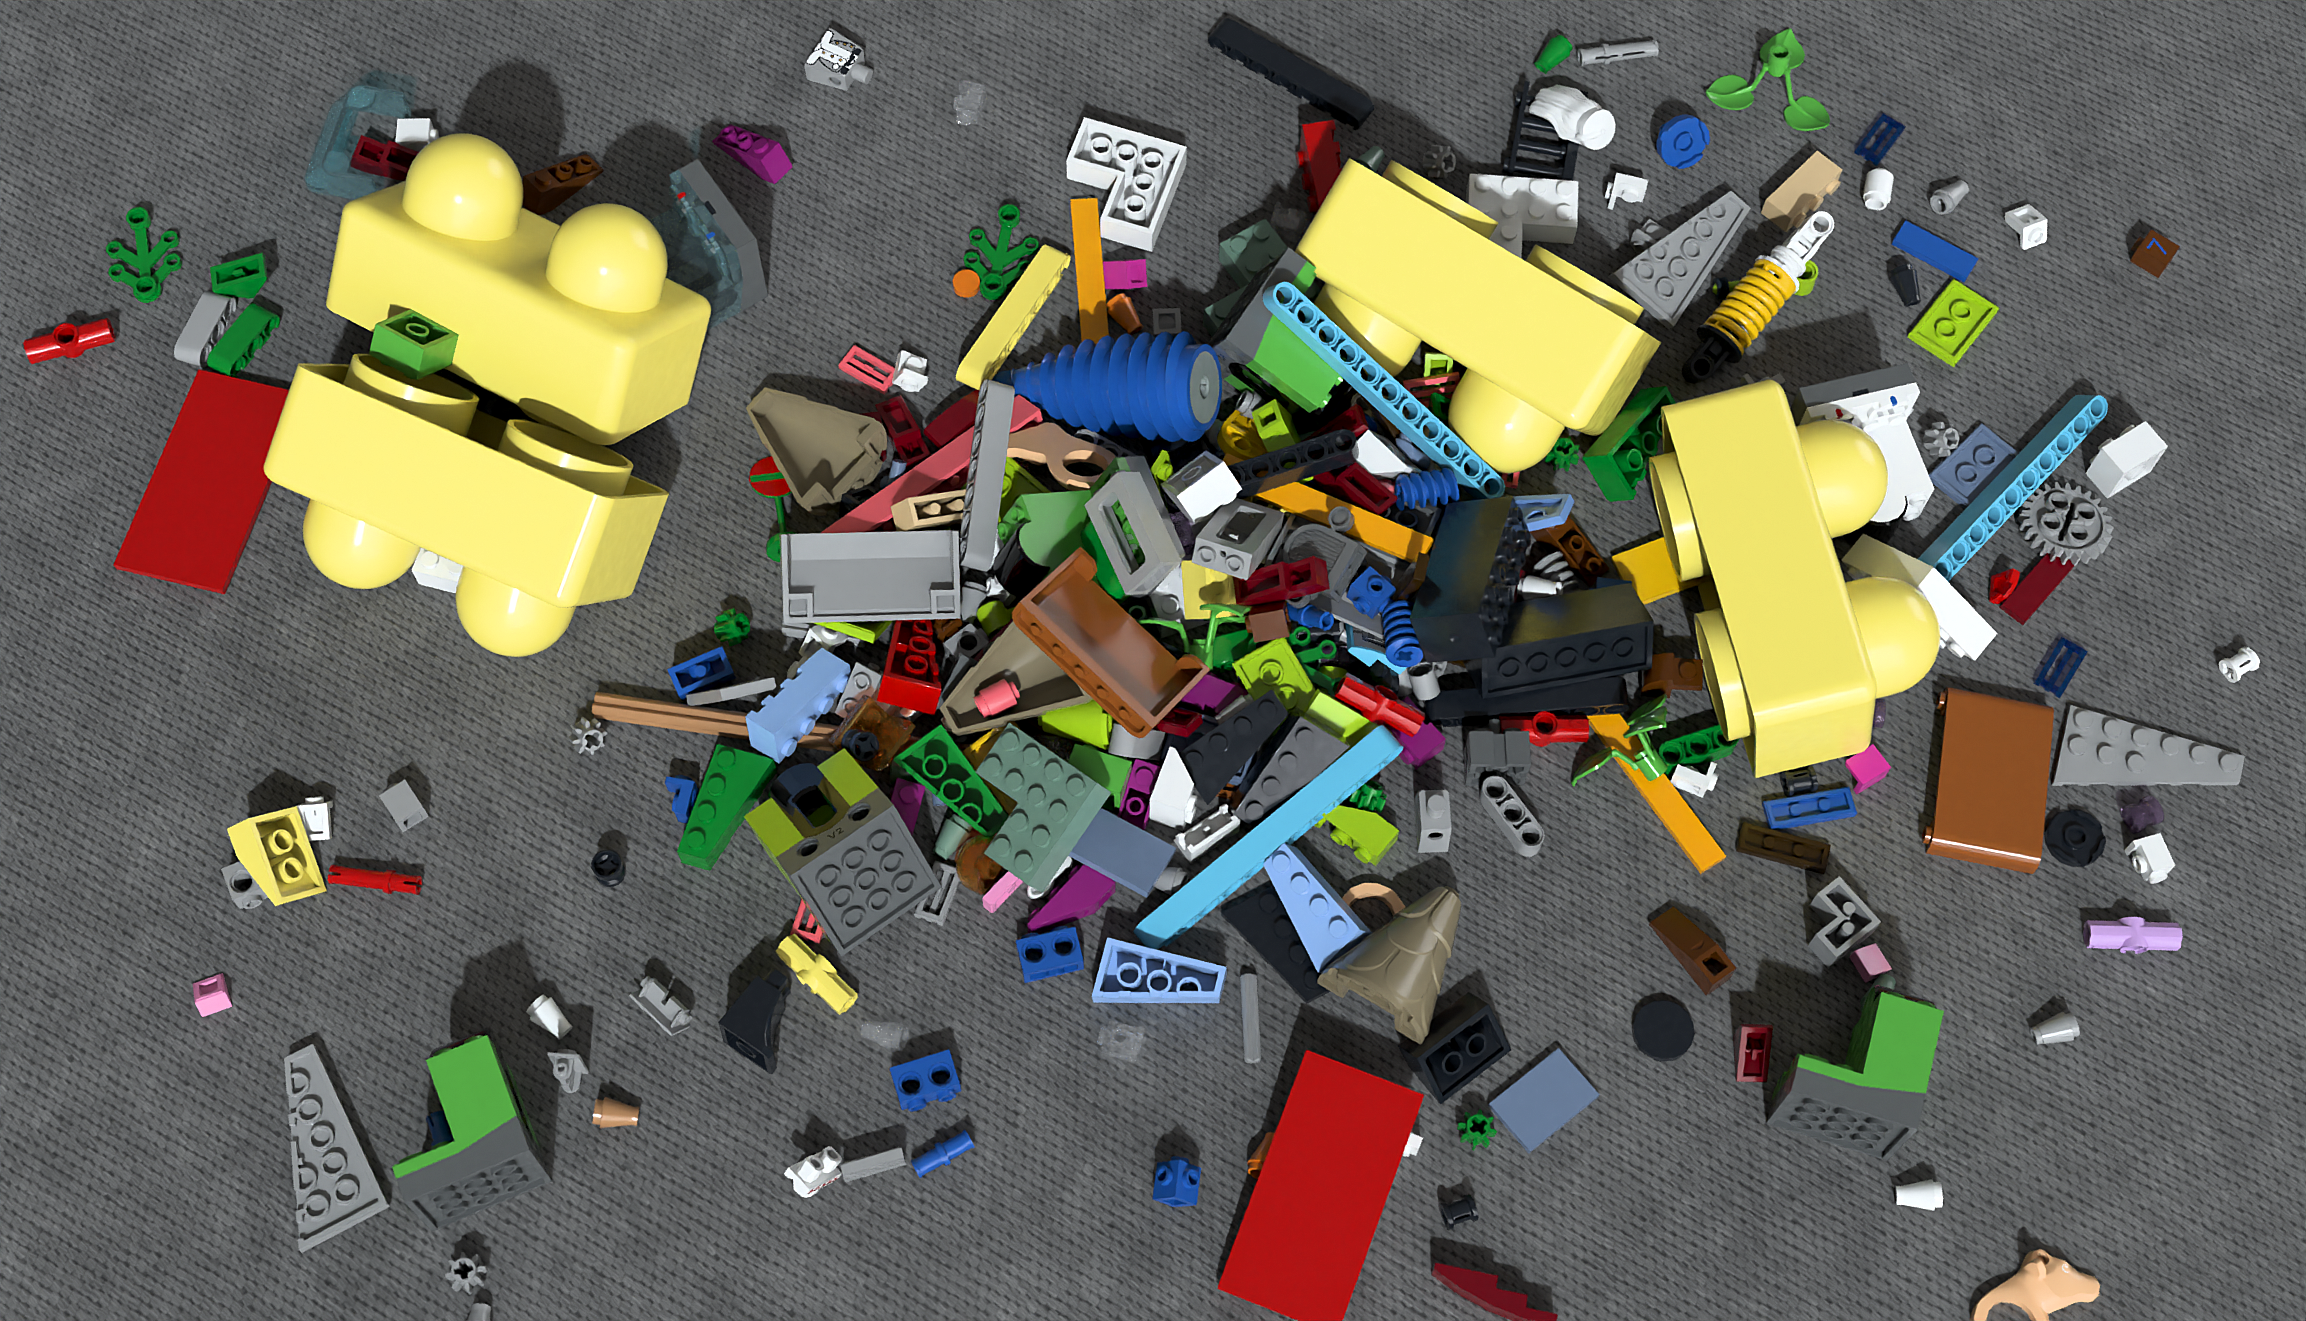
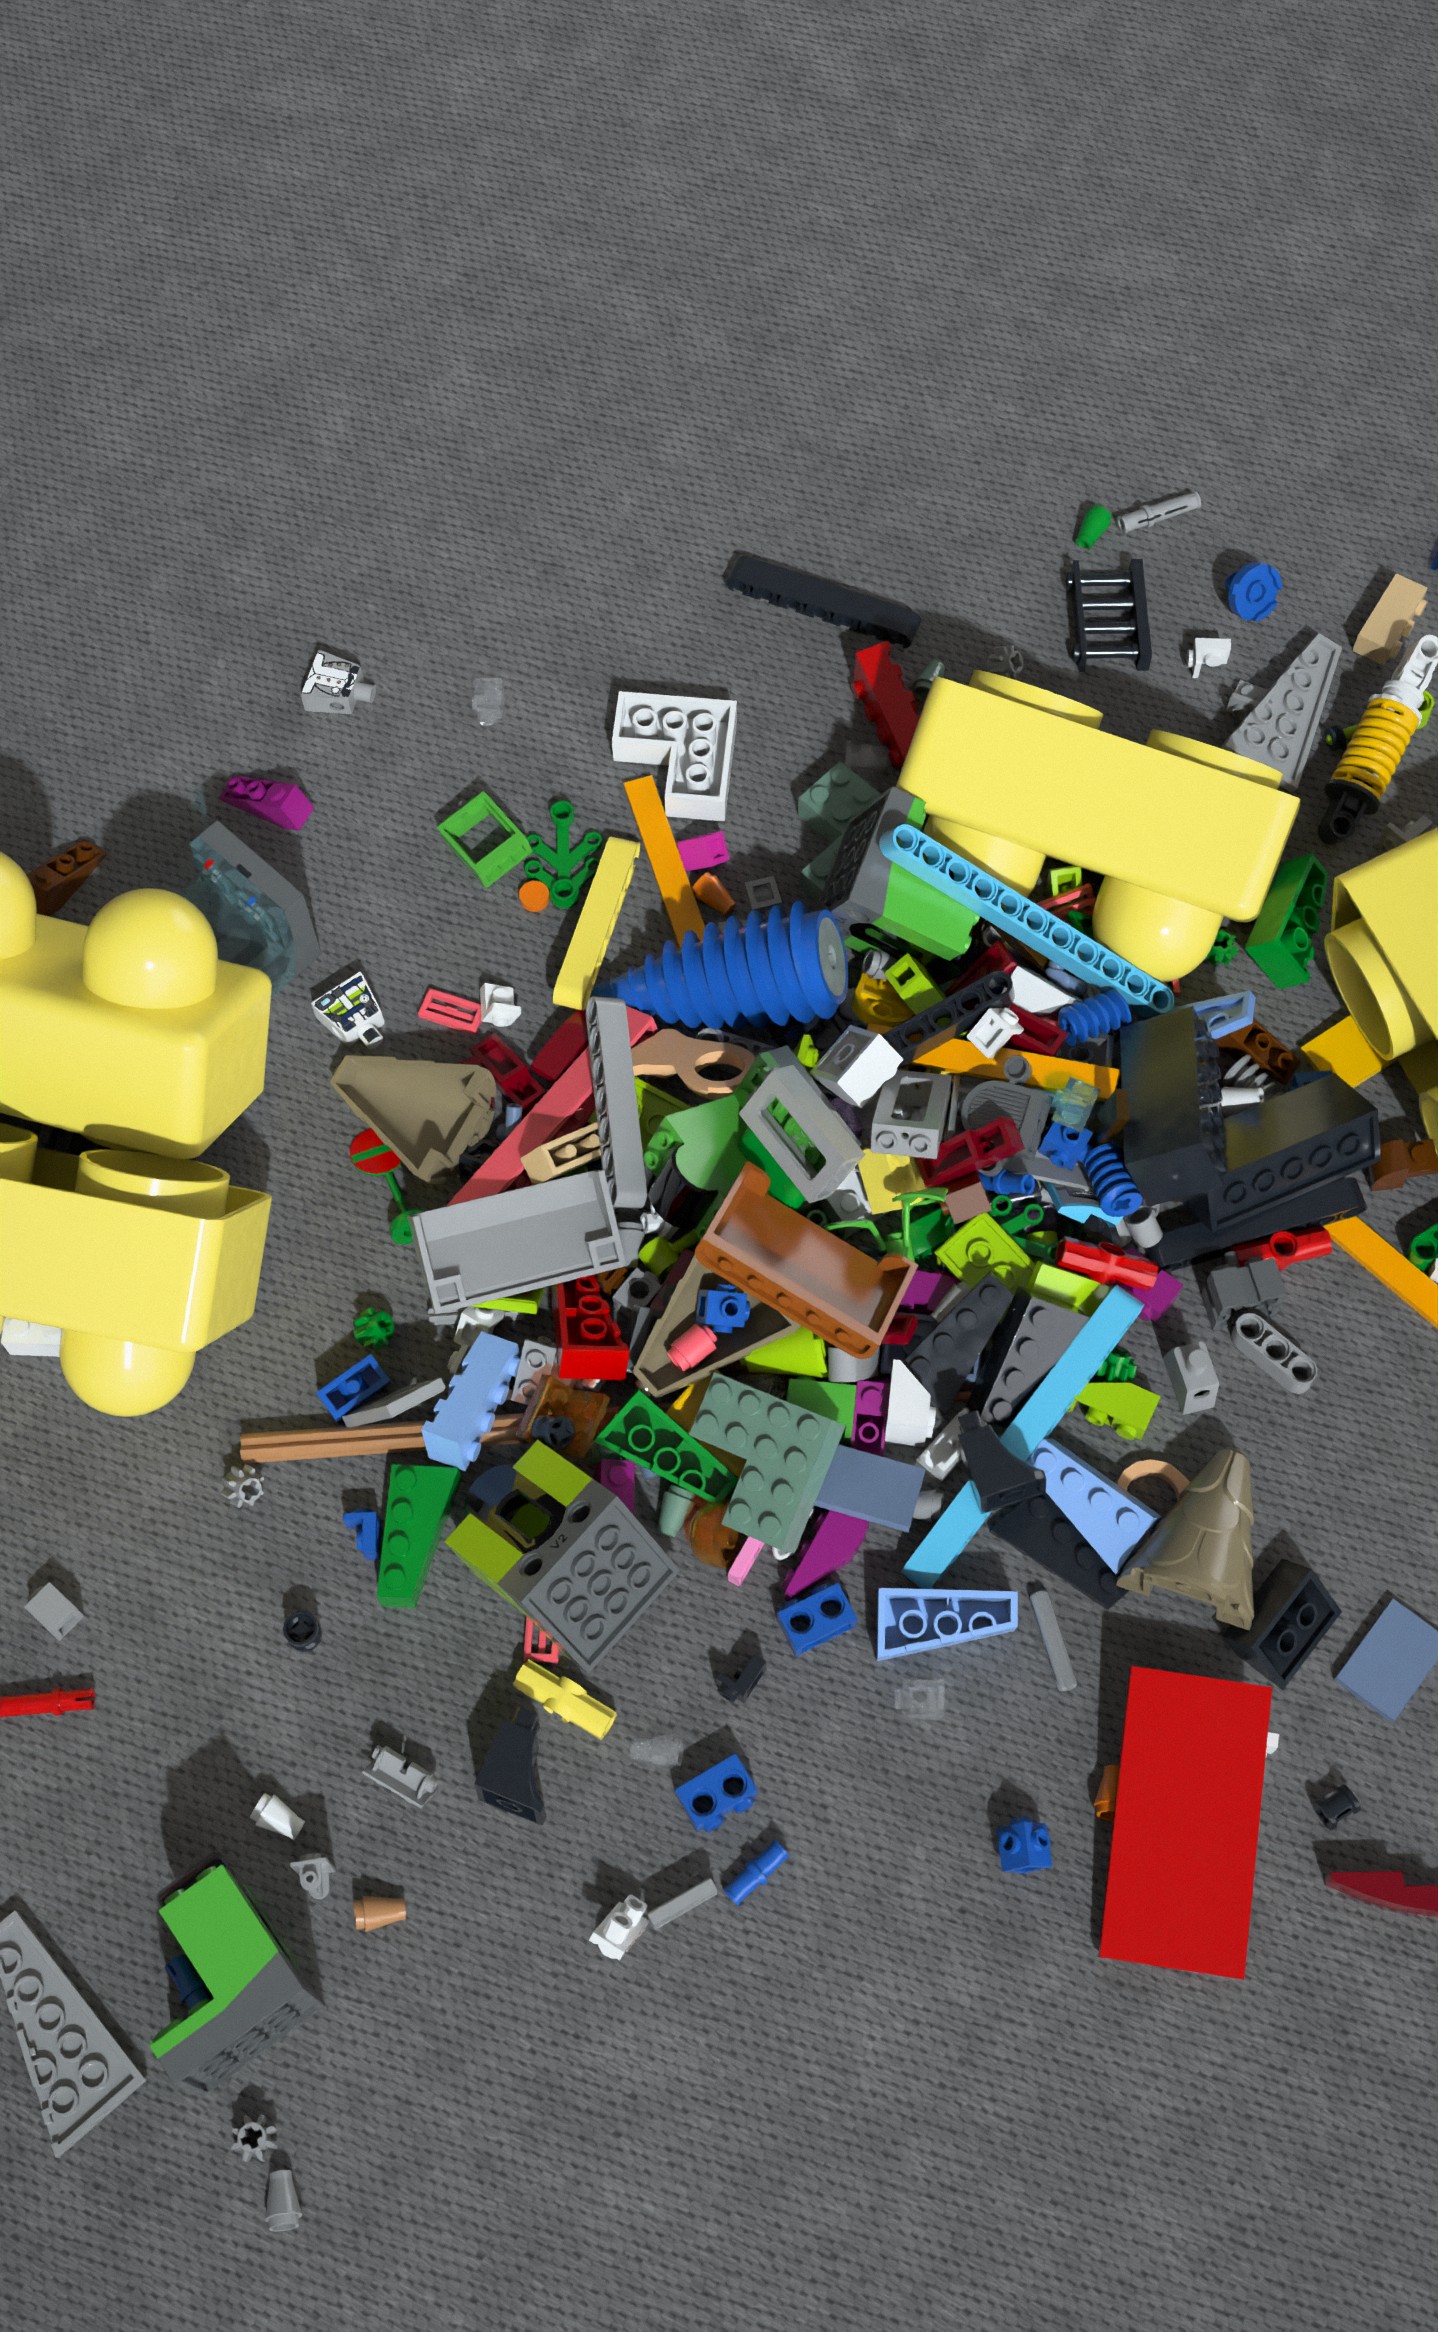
camera: 10 degrees left, 0 degrees up
light grey tile [914,861,964,926] -> none
green gear [1457,1109,1497,1150] -> none
white brick [1466,174,1578,259] -> none
white hair [1529,84,1615,150] -> none
bright green plant [1571,694,1668,787] -> none
bright green plant [1706,28,1830,131] -> none
none -> torso [311,972,385,1049]
none -> bright green window [436,791,533,889]
none -> blue brick [696,1284,750,1333]
none -> black bracket [714,1654,767,1703]
none -> black hips [958,1411,1047,1514]
none -> white bracket [966,1008,1024,1058]
none -> clear light blue brick [1050,1077,1100,1133]

